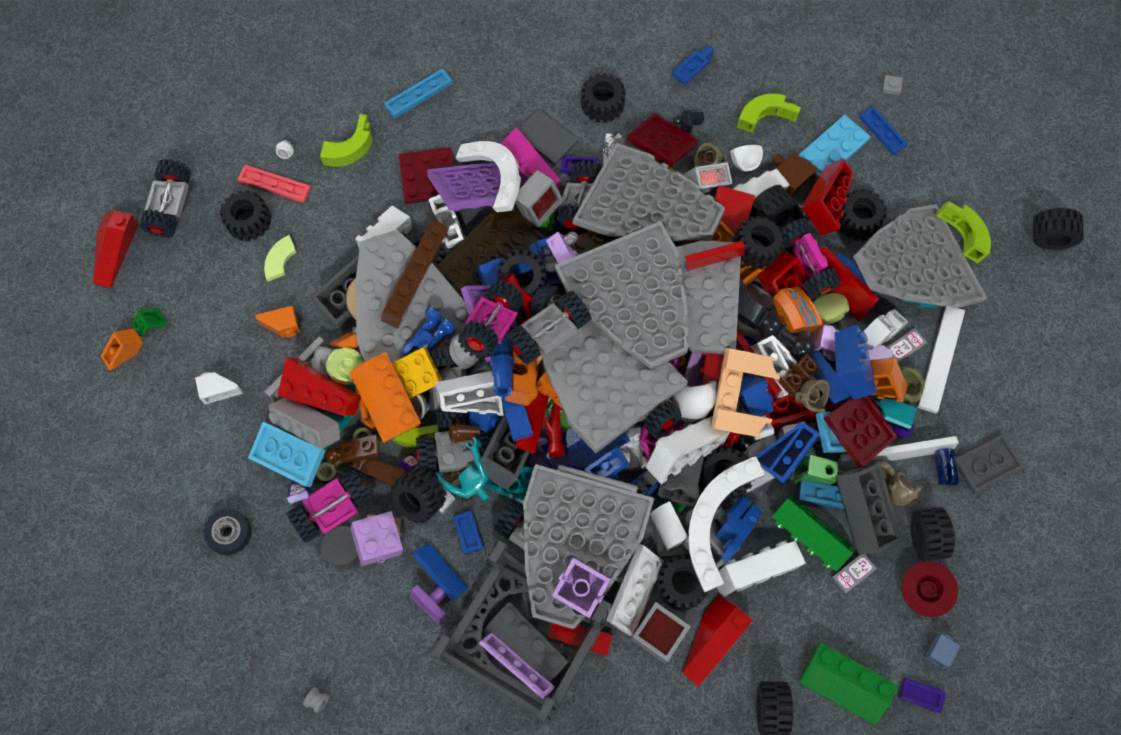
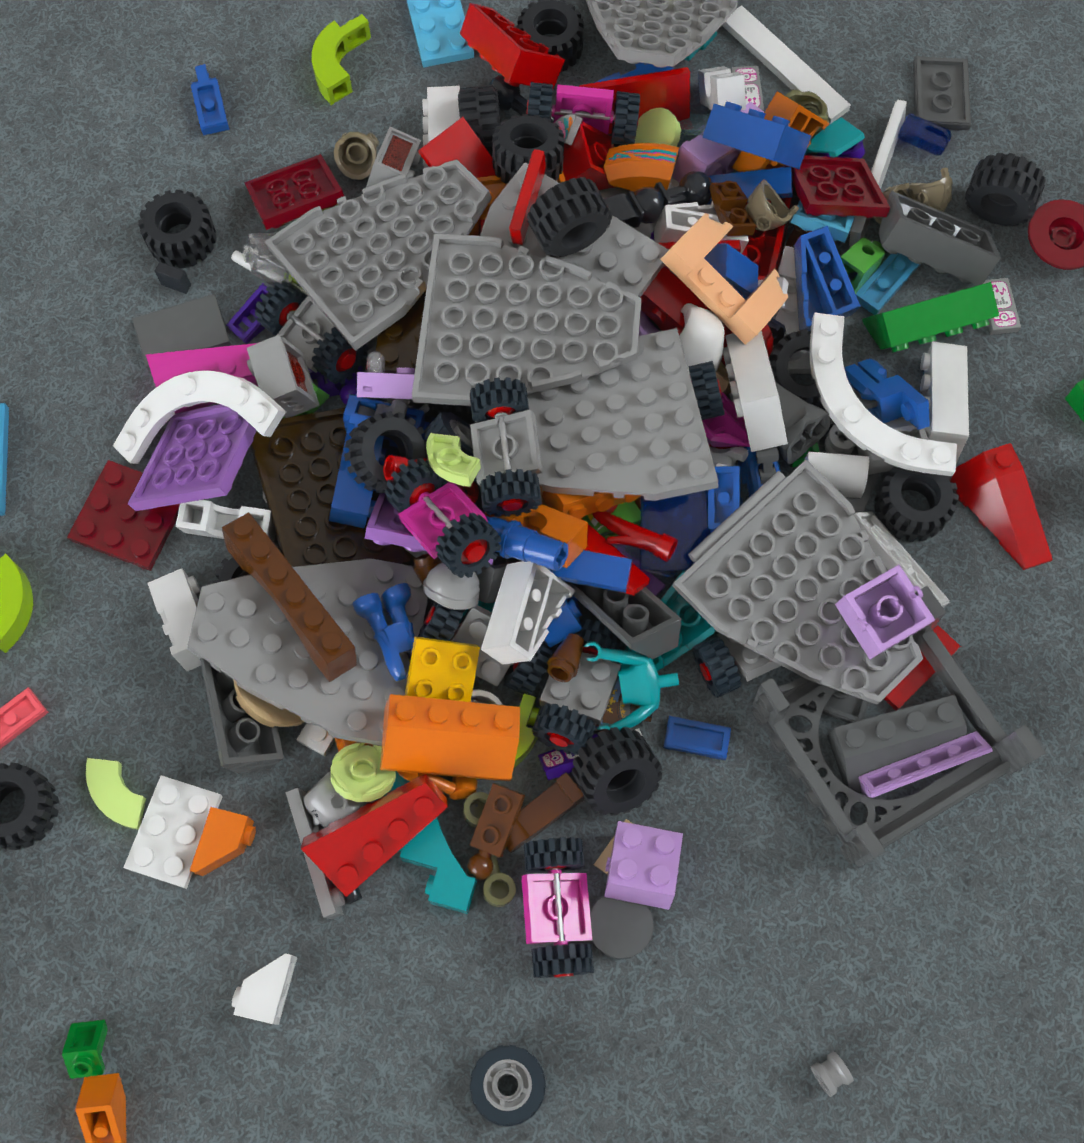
camera: 60 degrees left, 0 degrees up
medium azure plate [248,422,326,487] -> none
light grey brick [269,398,340,449] -> none
tile [287,482,310,504] -> none
orange slope [330,332,358,348] -> none
medium lavender tile [410,585,446,625] -> none
blue tile [413,543,468,601] -> none
piece [631,602,691,664] -> none
black piece [673,110,704,134] -> none
white helmet [730,145,763,172] -> none
reddish brown torso [772,154,818,197] -> none
none -> white plate [123,775,223,889]
none -> black tile [154,262,191,294]
none -> yellowish green tile [426,433,481,487]
none -> black tyre [527,177,612,257]
none -> light grey tile [555,114,583,146]

